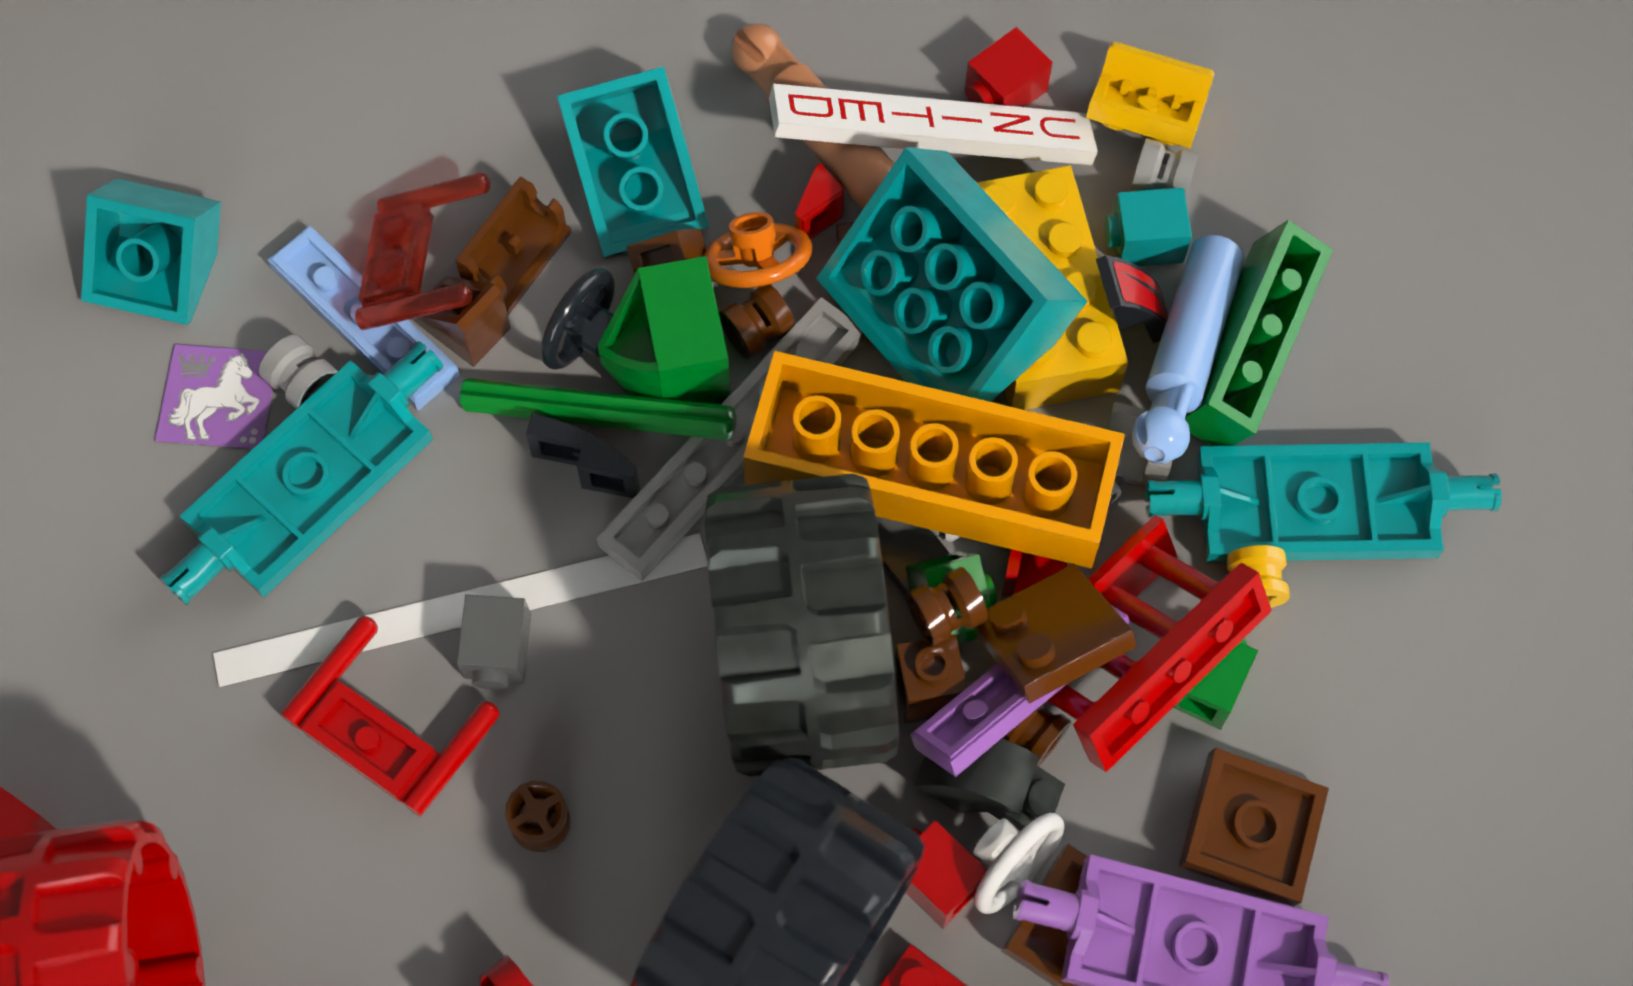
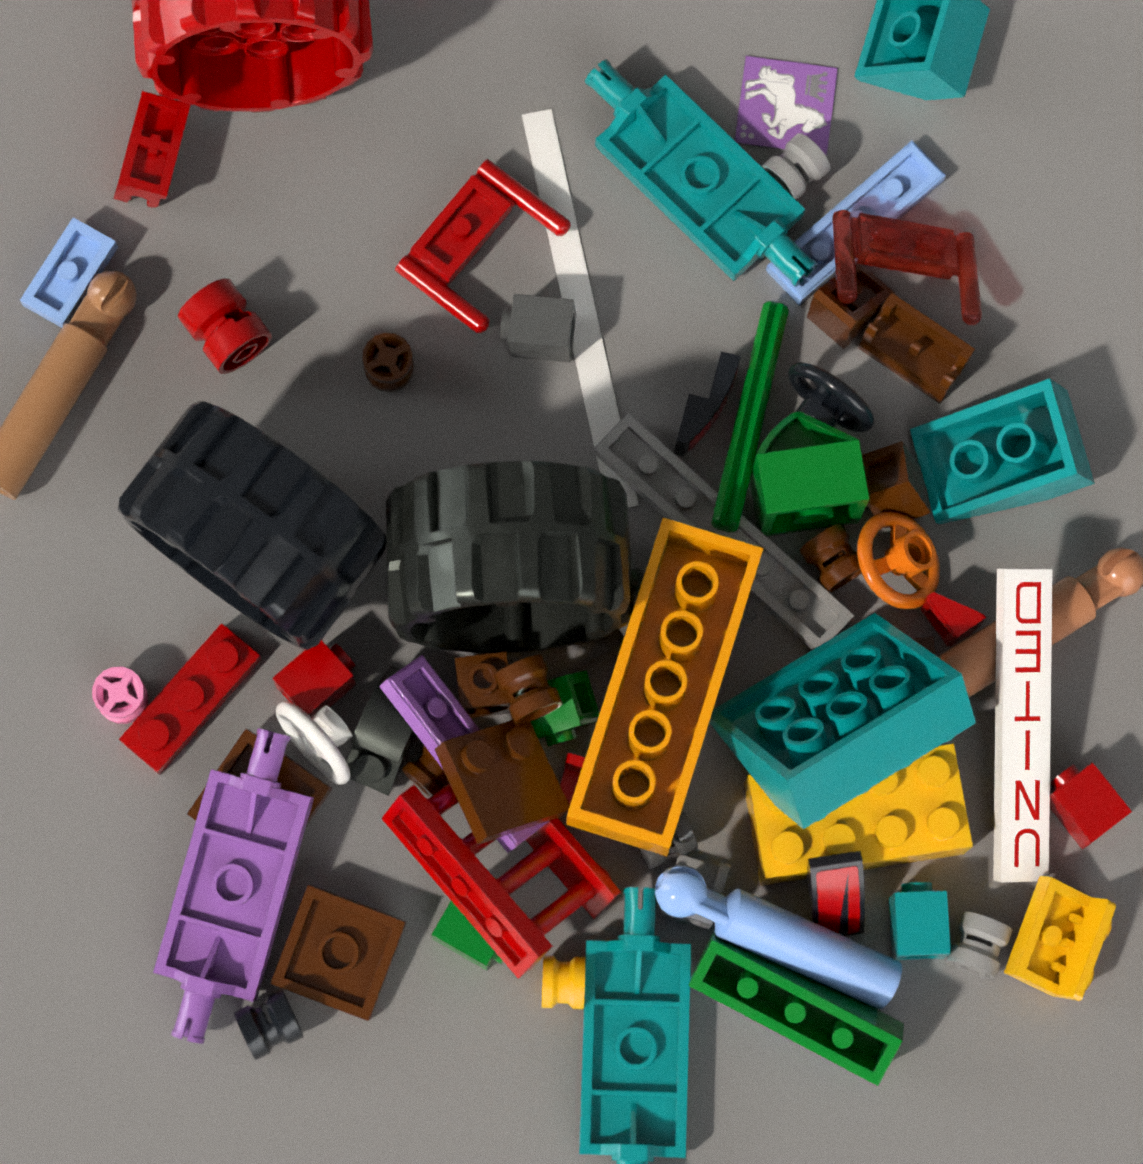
camera: 90 degrees right, 10 degrees up
none -> black wheel [234,989,304,1060]

